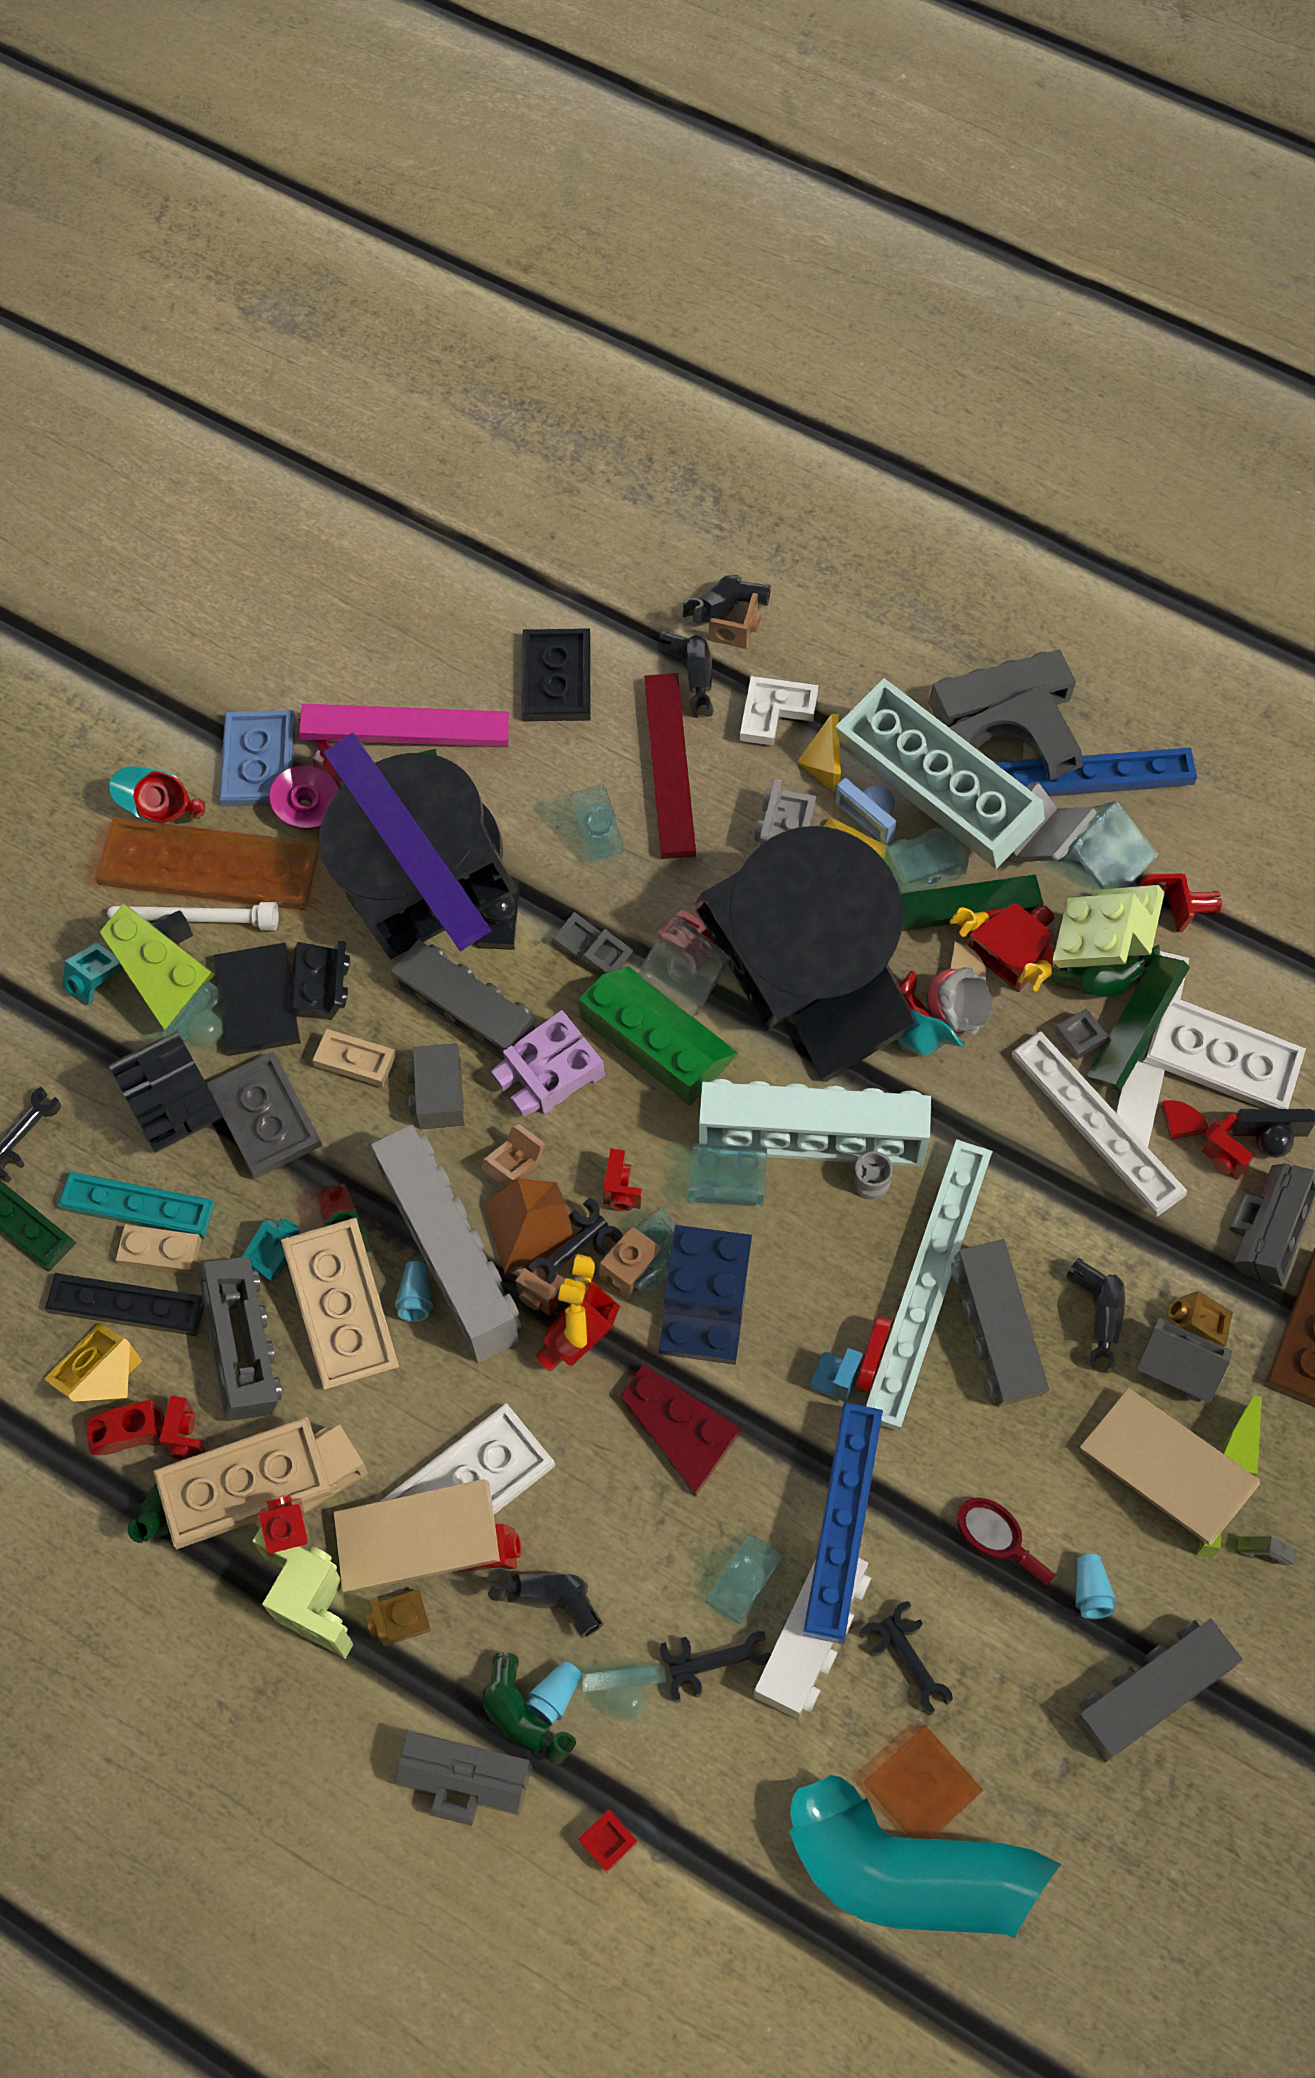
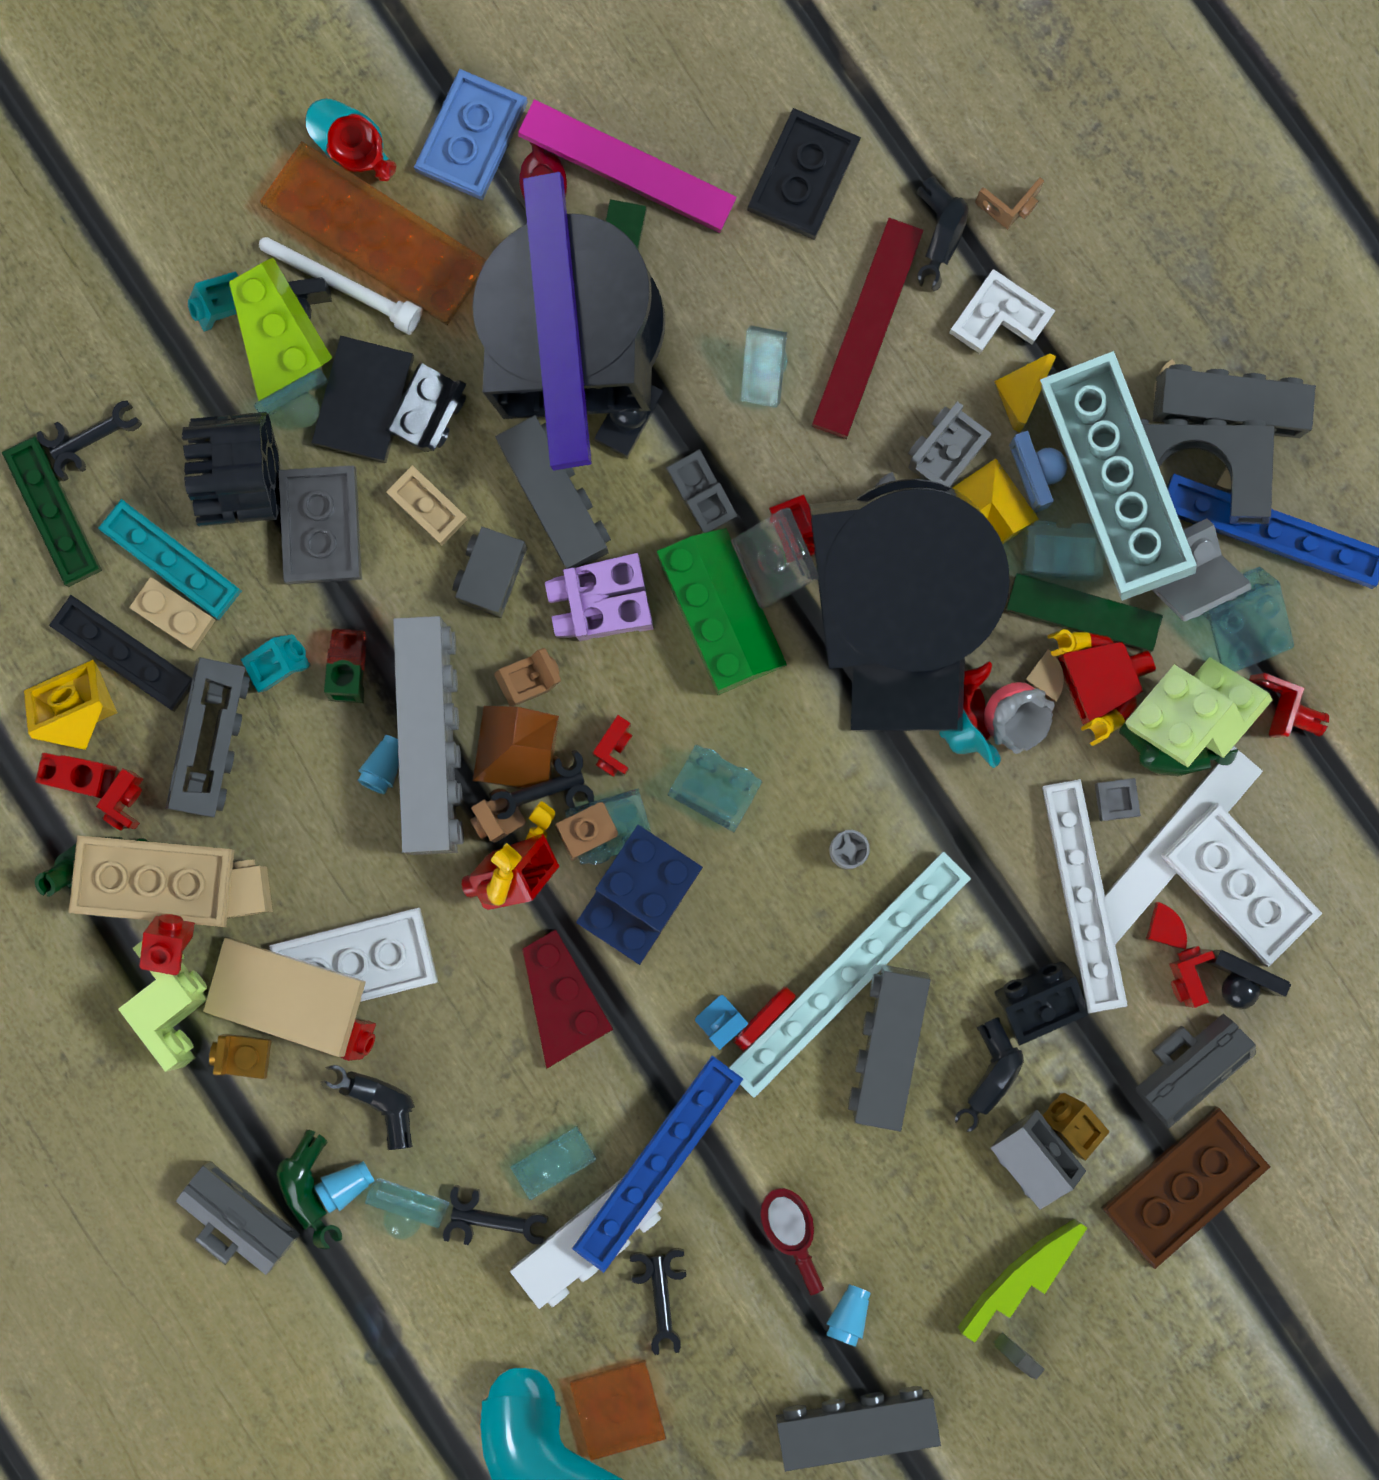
camera: 25 degrees right, 20 degrees up
dark pink dish [270,765,339,830] -> none
tan tile [281,1218,399,1390] -> none
red plate [578,1809,638,1873] -> none
black arm [682,575,771,623] -> none
light aqua brick [699,1079,931,1167] -> none
tan tile [1080,1388,1260,1546] -> none
dark green tile [1086,954,1190,1091] -> none
none -> black bracket [994,962,1090,1046]

